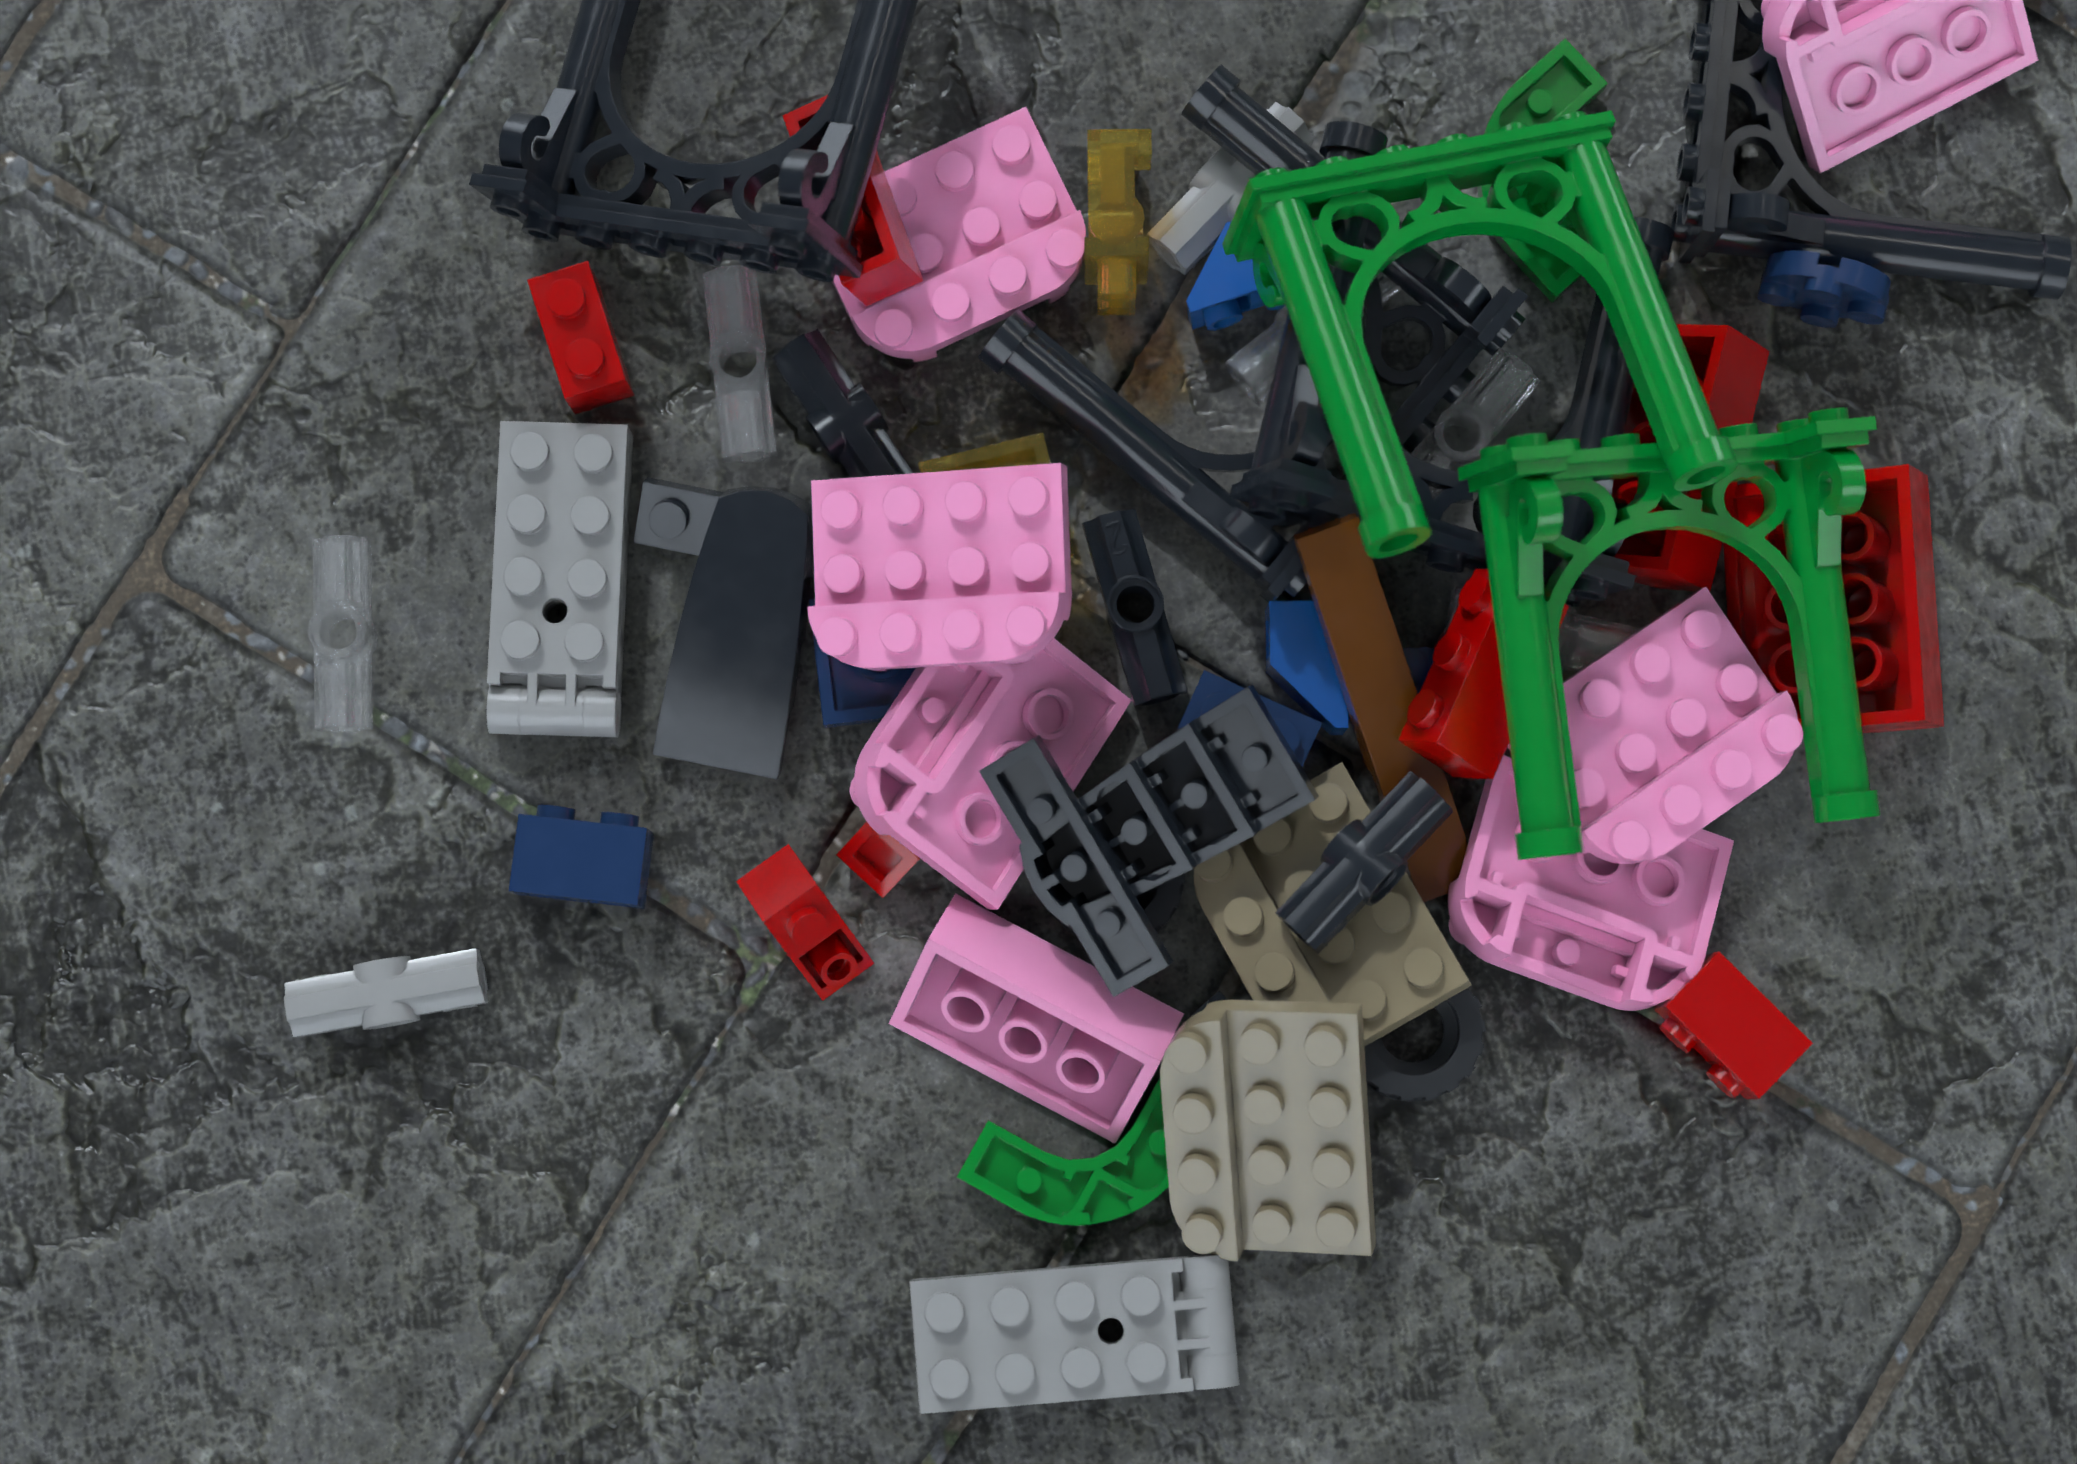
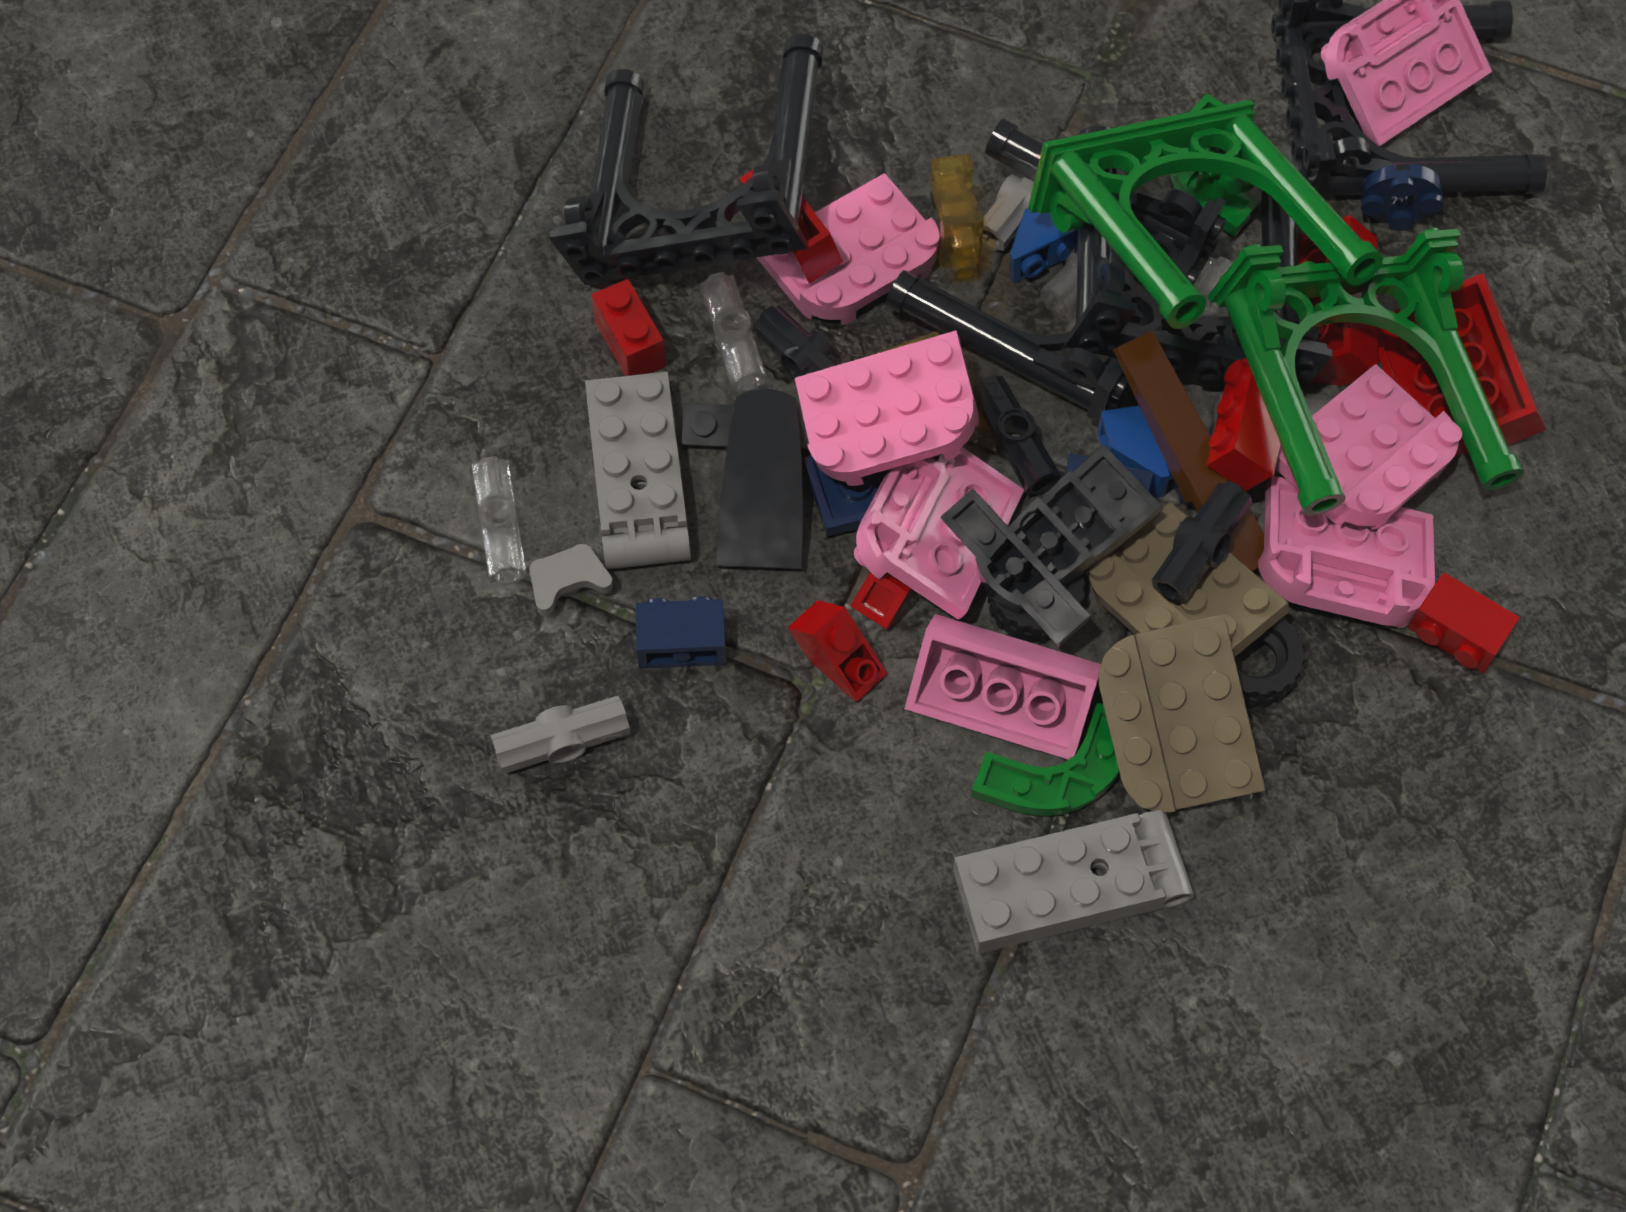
camera: 10 degrees left, 20 degrees down
none -> light grey piece [529,544,613,616]

